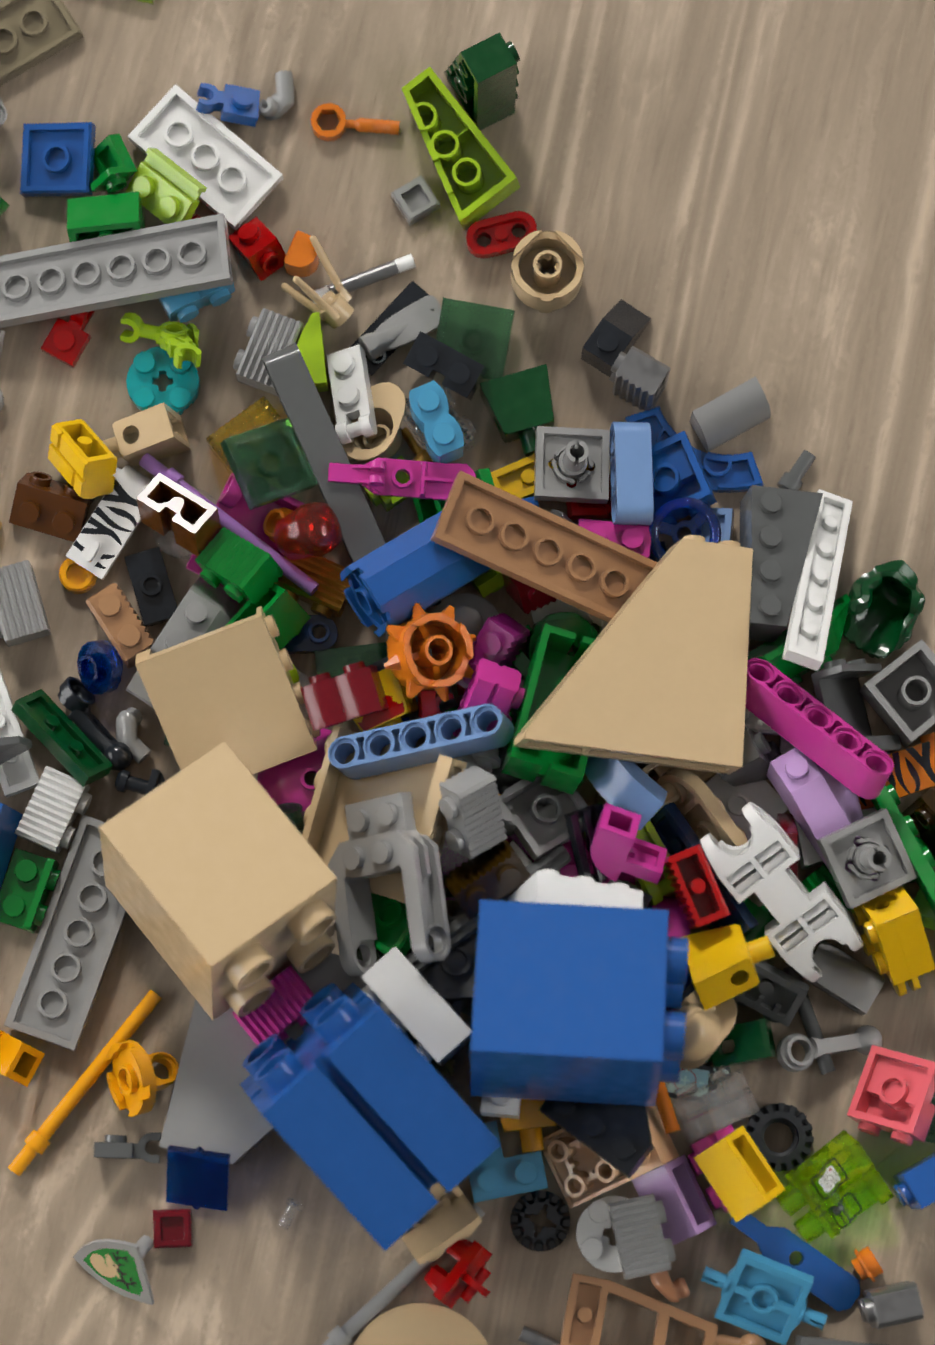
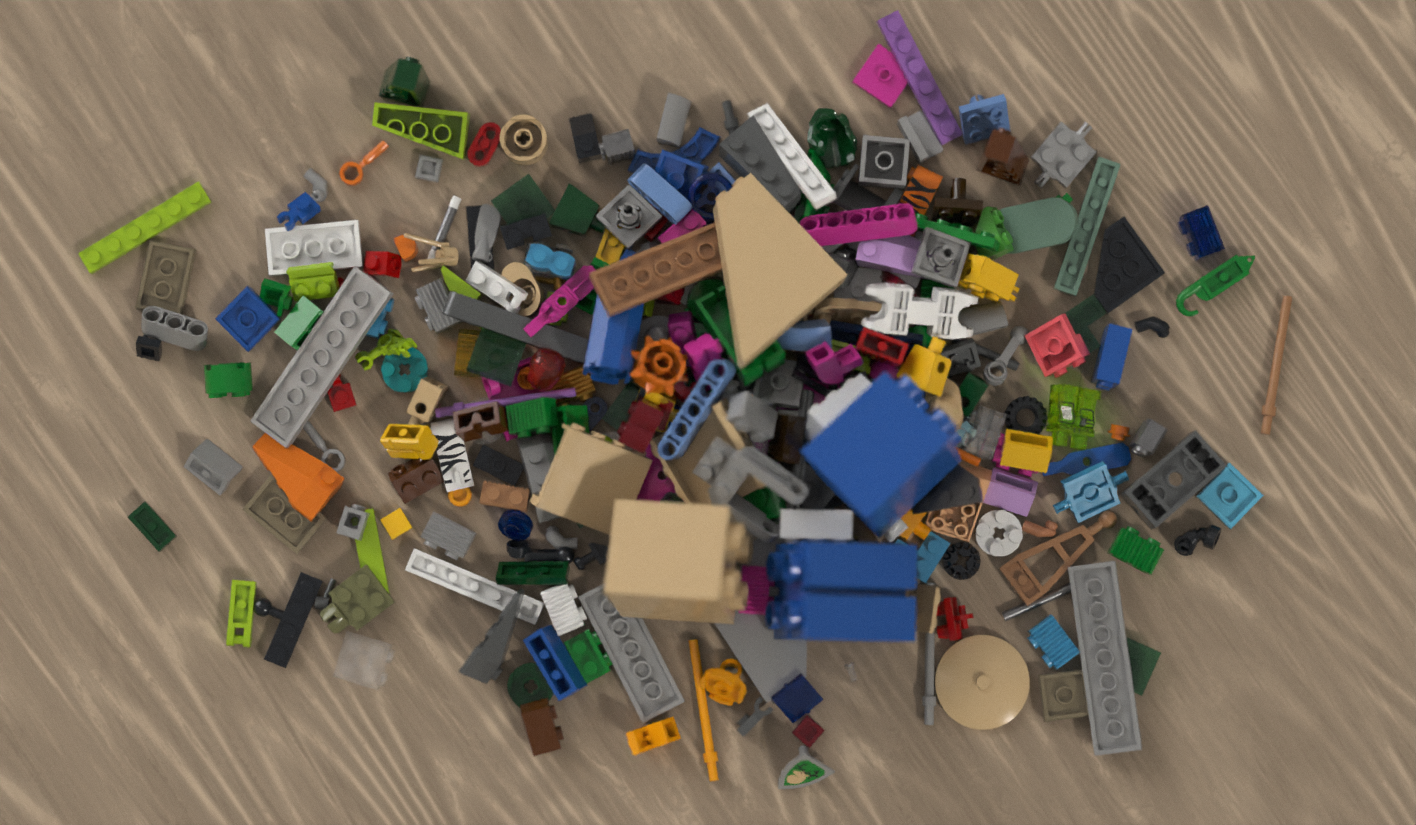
camera: 45 degrees left, 5 degrees up
light grey brick [607,1194,676,1280] -> none

